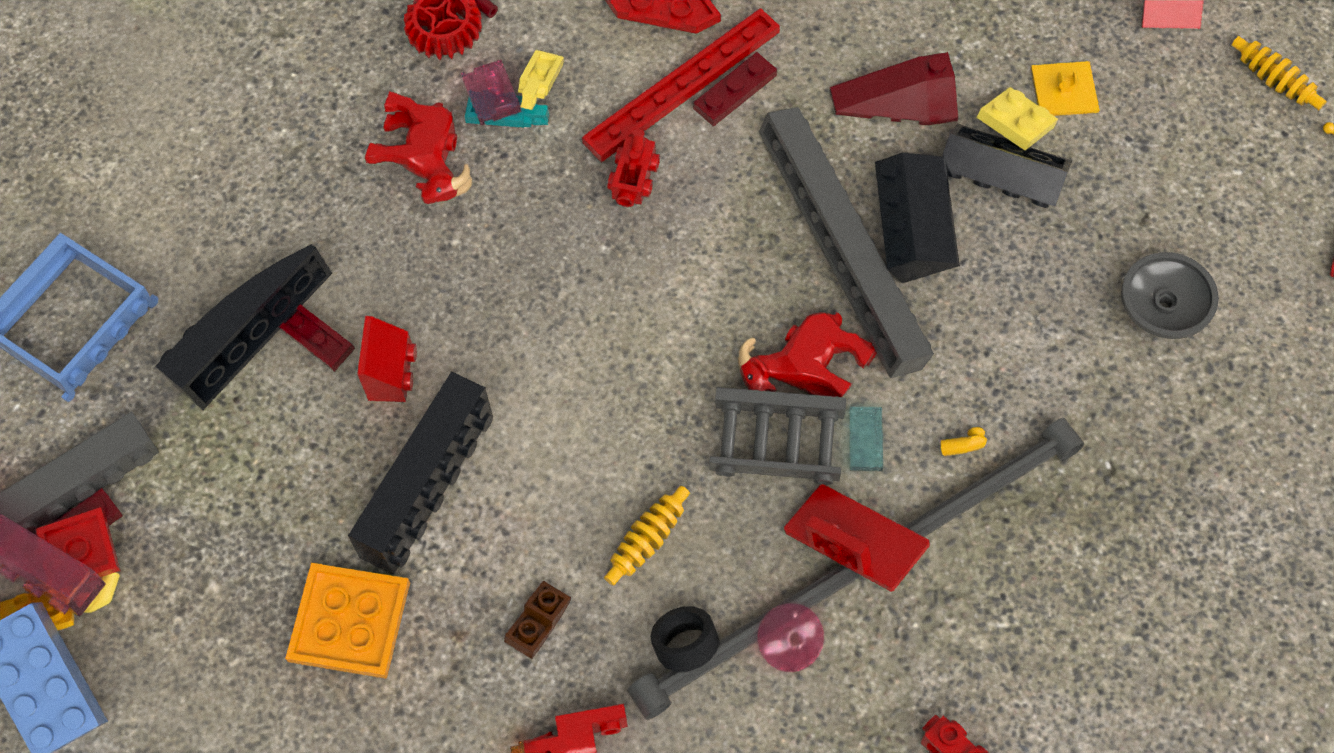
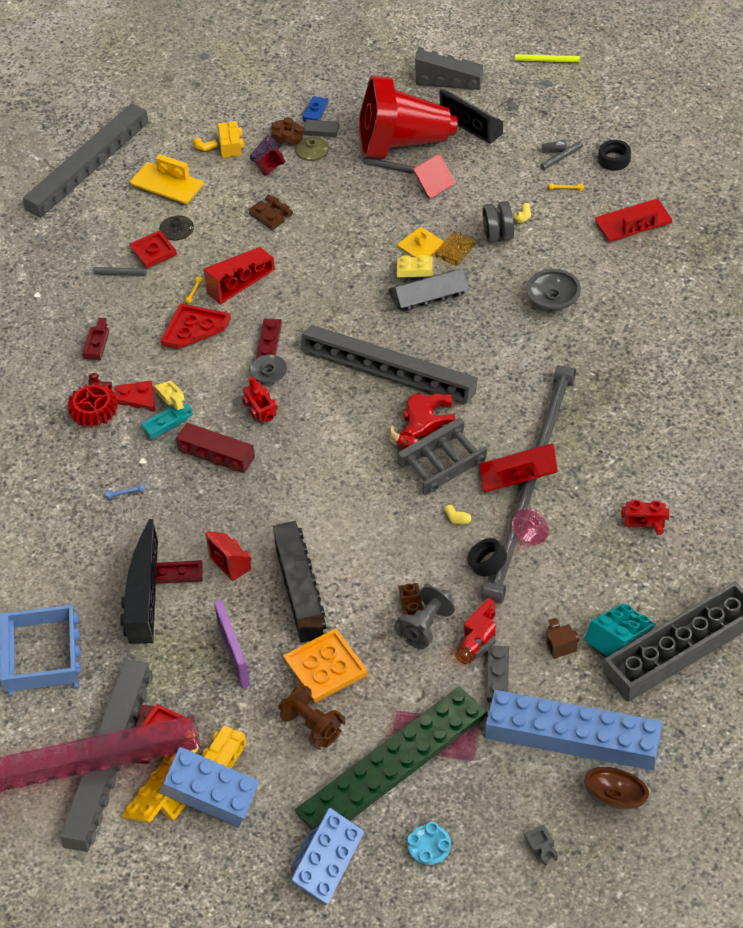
camera: 40 degrees left, 15 degrees down
red animal [365,91,472,204] -> none
clear pink plate [461,59,521,126] -> none
red plate [582,8,780,163] -> none
yellow piece [604,485,690,586] -> none
dark red wedge [829,52,958,126] -> none
clear light blue tile [849,407,883,471] -> none
black slope [875,152,960,283] -> none
yellow arm [941,427,987,456] -> none
yellow piece [1232,36,1327,111] -> none
none -> medium blue hinge [105,485,145,499]
none -> red wing [115,380,156,412]
none -> dark red brick [176,423,255,473]
none -> yellow brick [202,725,247,769]
none -> medium lavender tile [214,600,250,688]
none -> dark grey dish [250,355,287,383]
none -> reddish brown piece [278,684,346,750]
none -> dark grey piece [394,584,455,649]
none -> clear yellow plate [435,231,476,266]
none -> light yellow arm [444,505,471,525]
none -> dark grey wheel [482,201,514,243]
none -> light yellow arm [514,203,531,223]

